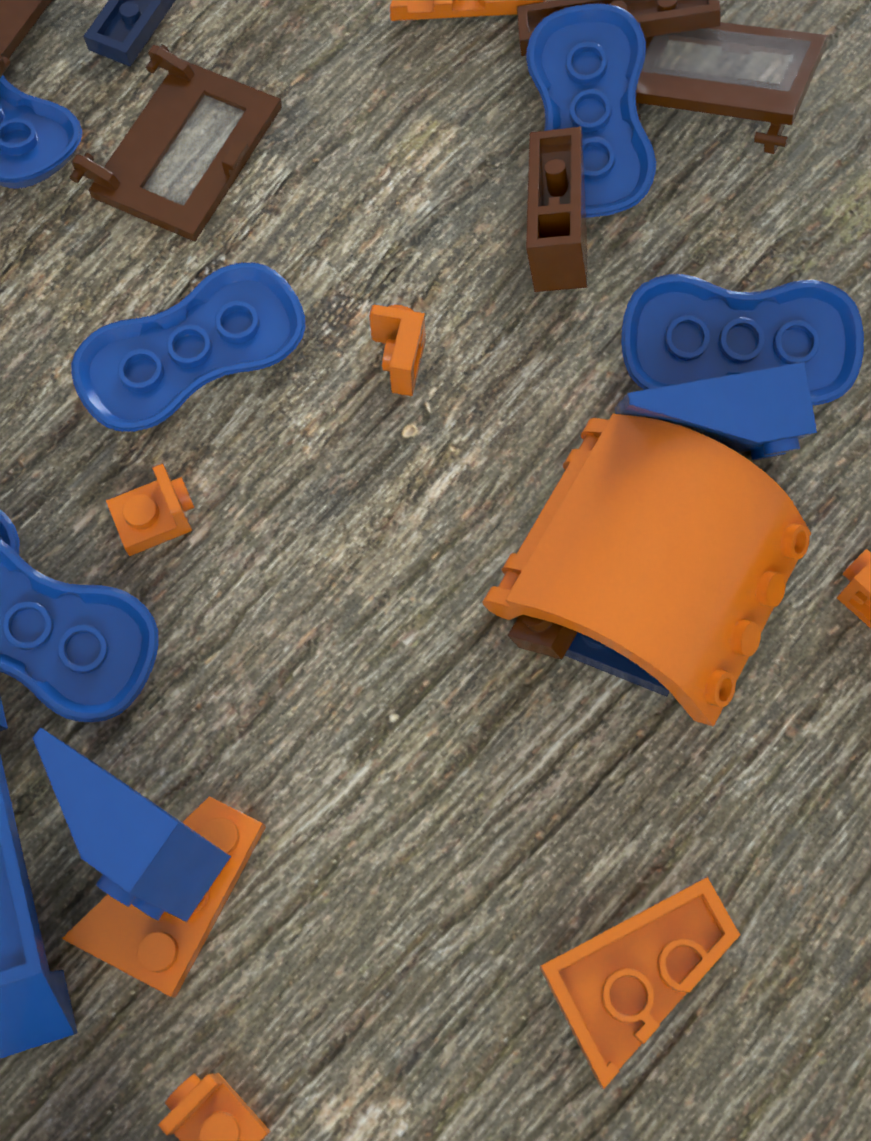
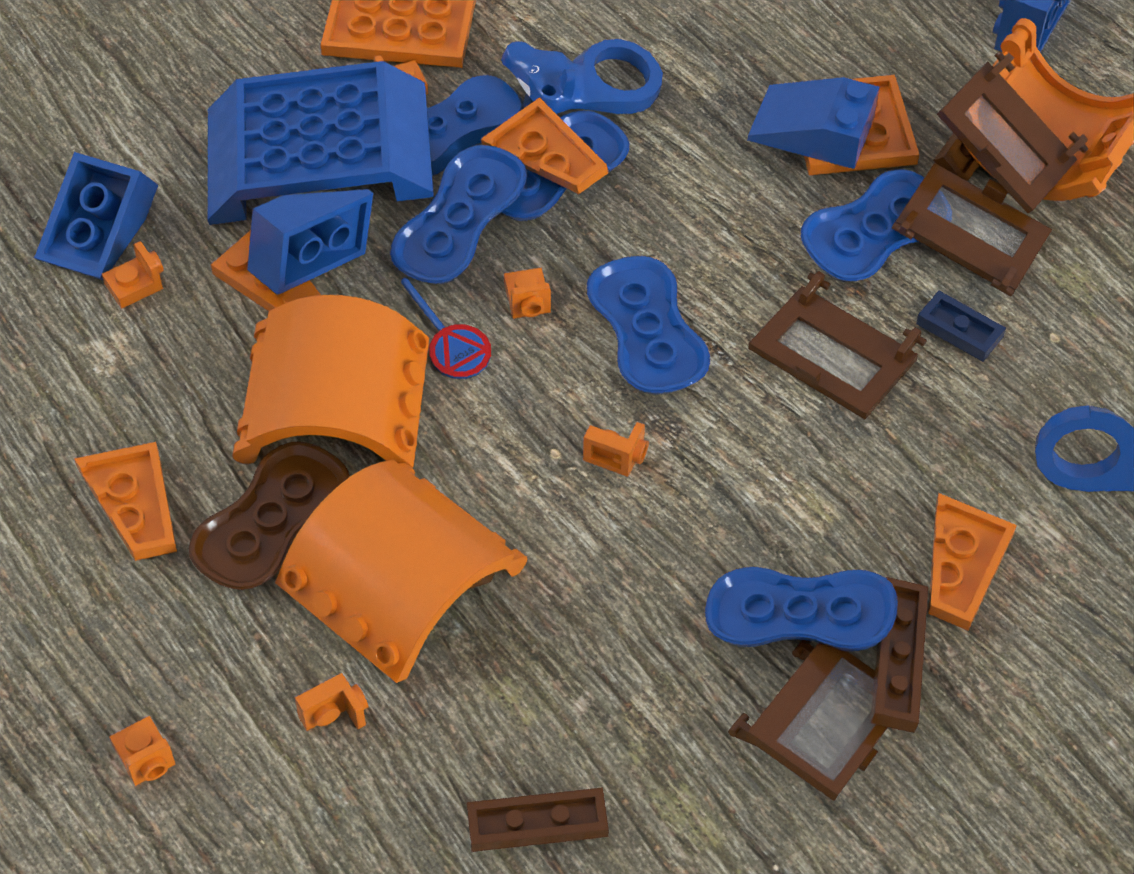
camera: 100 degrees right, 15 degrees down
reddish brown slope [526,127,587,292] -> none
blue slope [615,362,817,460] -> none
blue plate [621,274,864,406] -> none
none -> reddish brown plate [188,441,350,590]
none -> orange hinge [232,295,429,468]
none -> piece [401,278,491,379]

